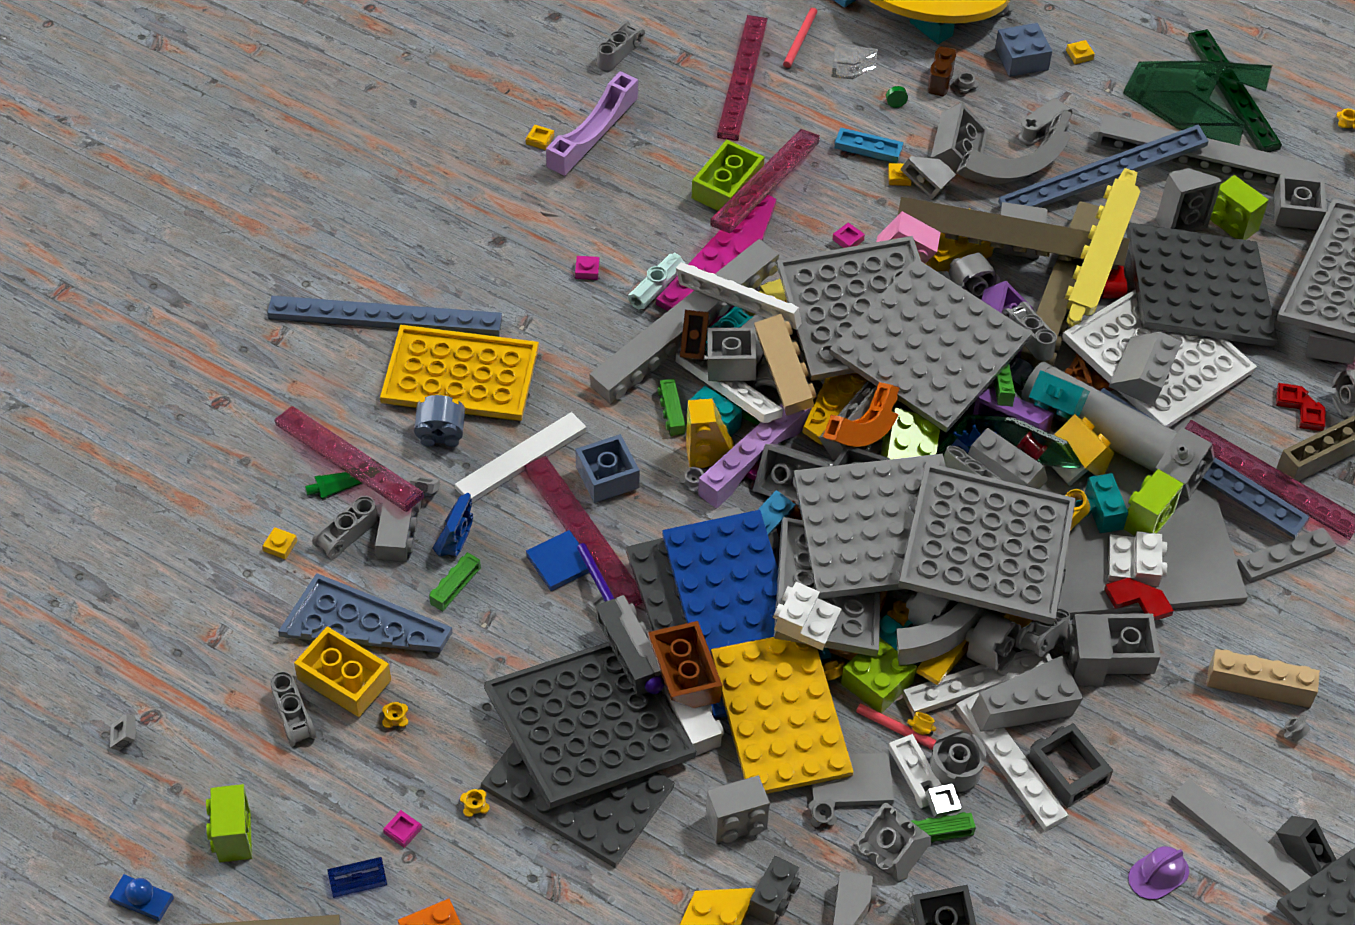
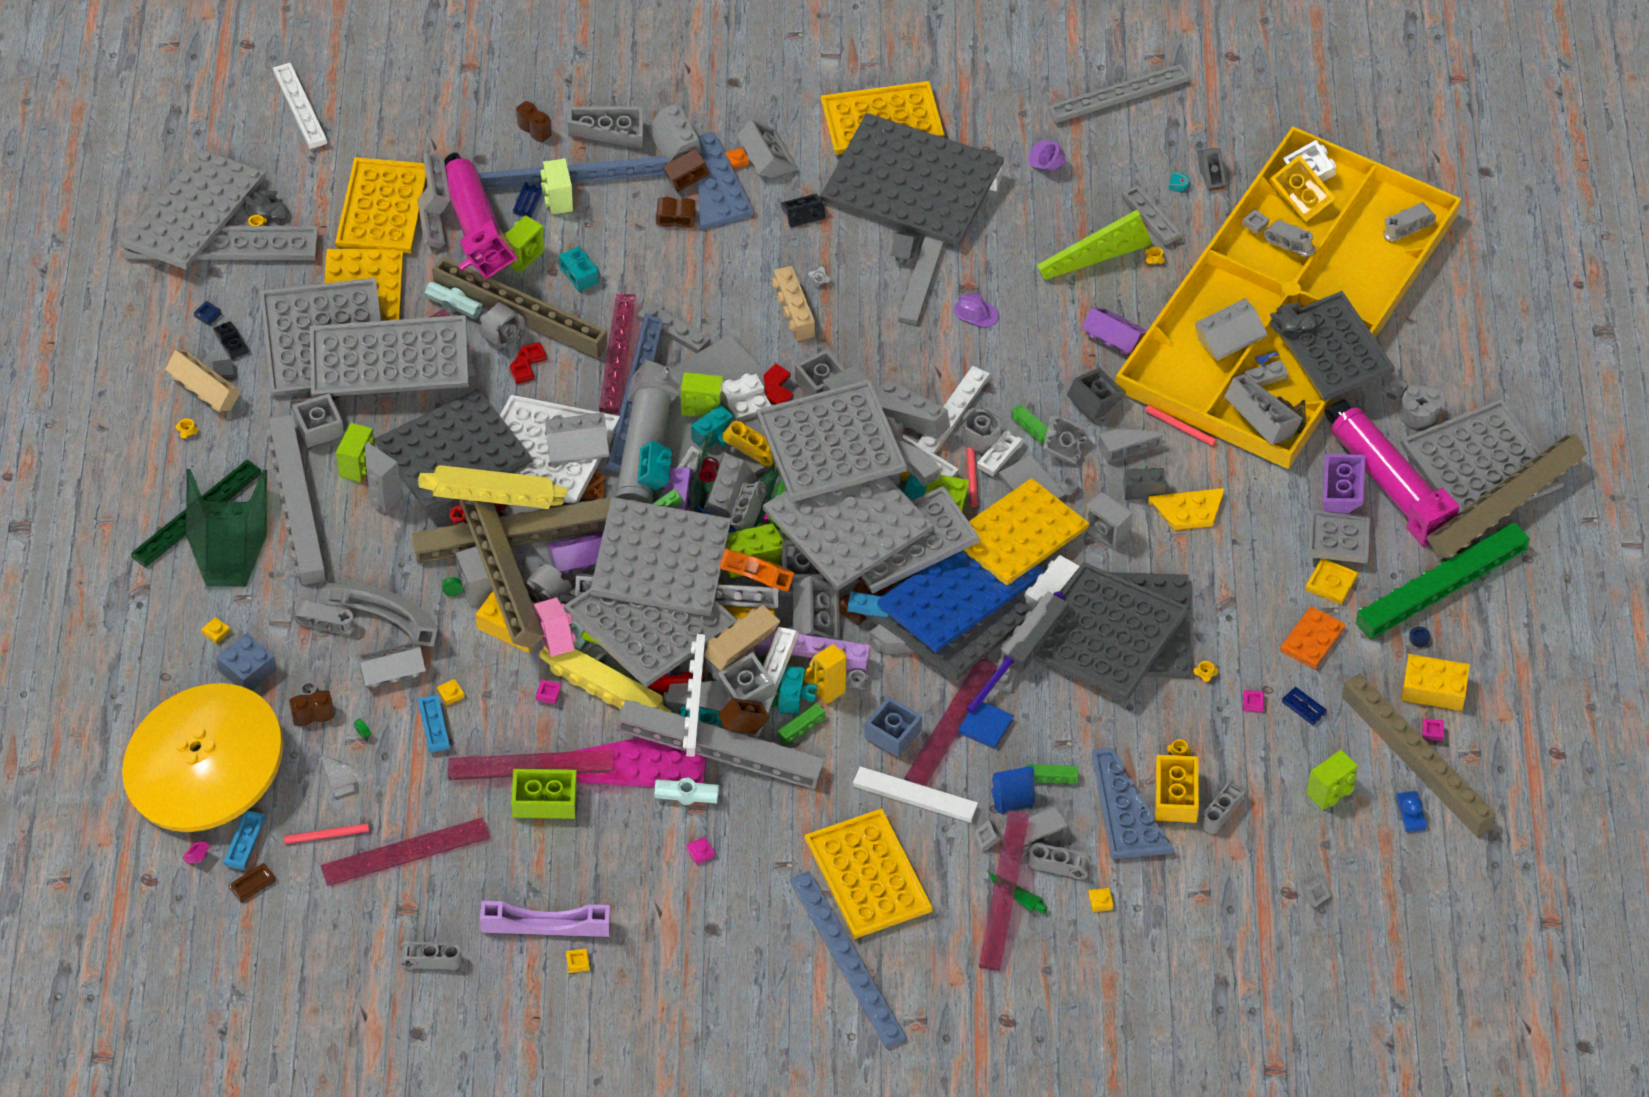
camera: 120 degrees left, 0 degrees up
sand blue brick [414,395,465,447] -> none
dark orange slope [648,621,723,708] -> none
white plate [773,582,841,651] -> none
light grey slope [900,156,956,199] -> none
yellow plate [907,712,936,735] -> none
plate [925,783,962,818] -> none
sand blue plate [998,124,1209,207] -> none
light grey piece [1002,301,1057,361] -> none
dark grey window [1028,723,1113,808] -> none
yellow slope [1054,414,1114,476] -> none

